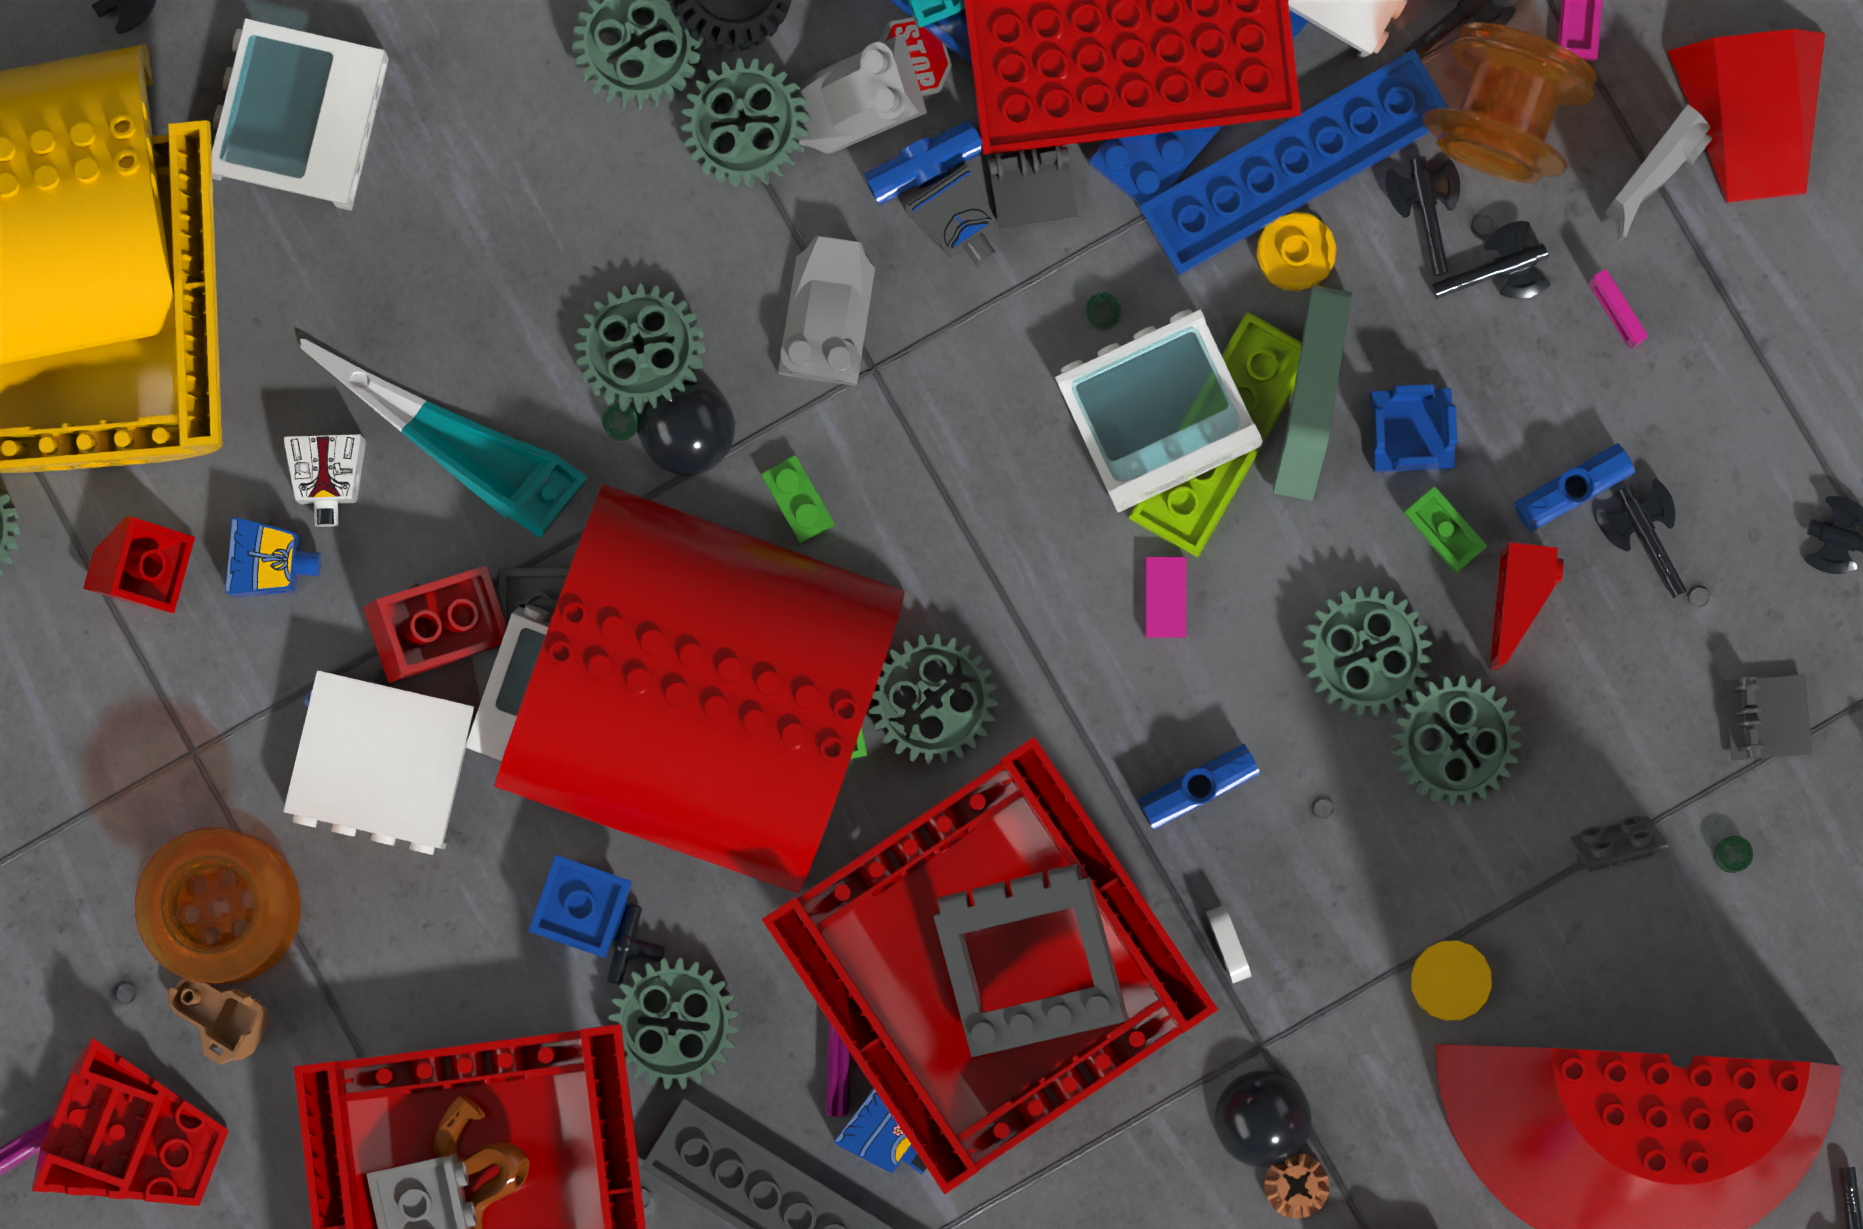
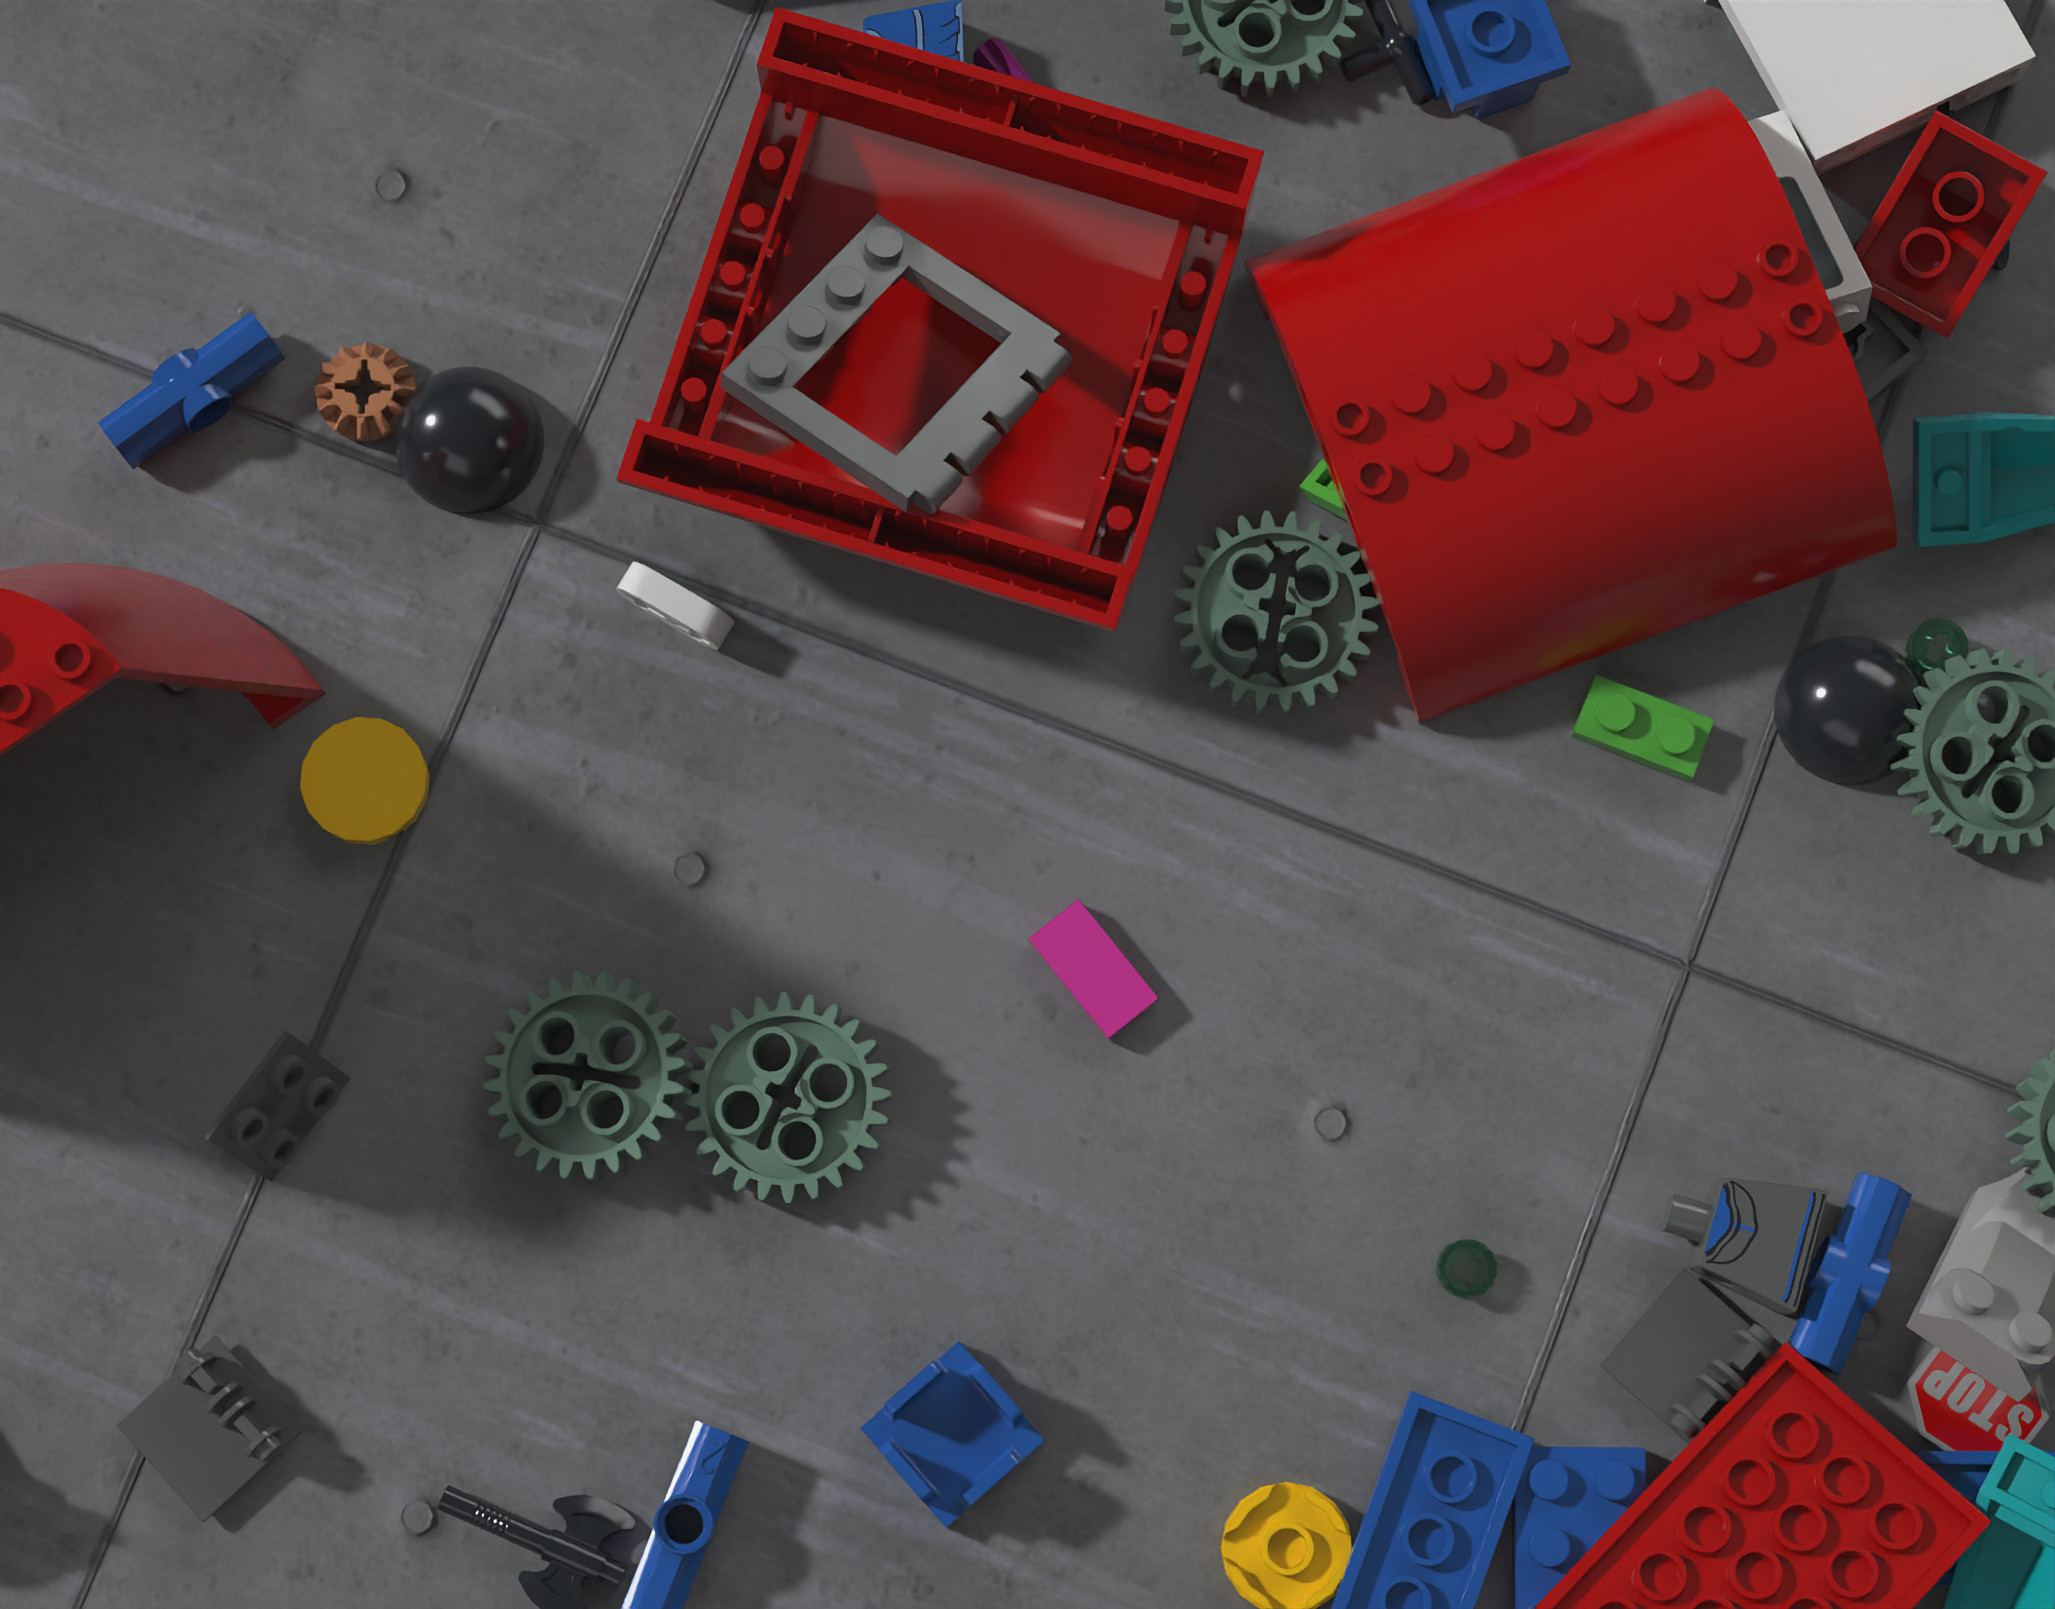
camera: 135 degrees right, 5 degrees down
light grey slope [778,236,875,386] -> none
clear light blue panel [1055,309,1263,512] -> none
lime tile [1128,311,1301,559] -> none
blue piece [1137,743,1261,831] -> none
sand green beam [1273,285,1352,501] -> none
bright green plate [1403,486,1488,574] -> none
red slope [1489,542,1564,671] -> none
clear green bush [1714,836,1753,873] -> none

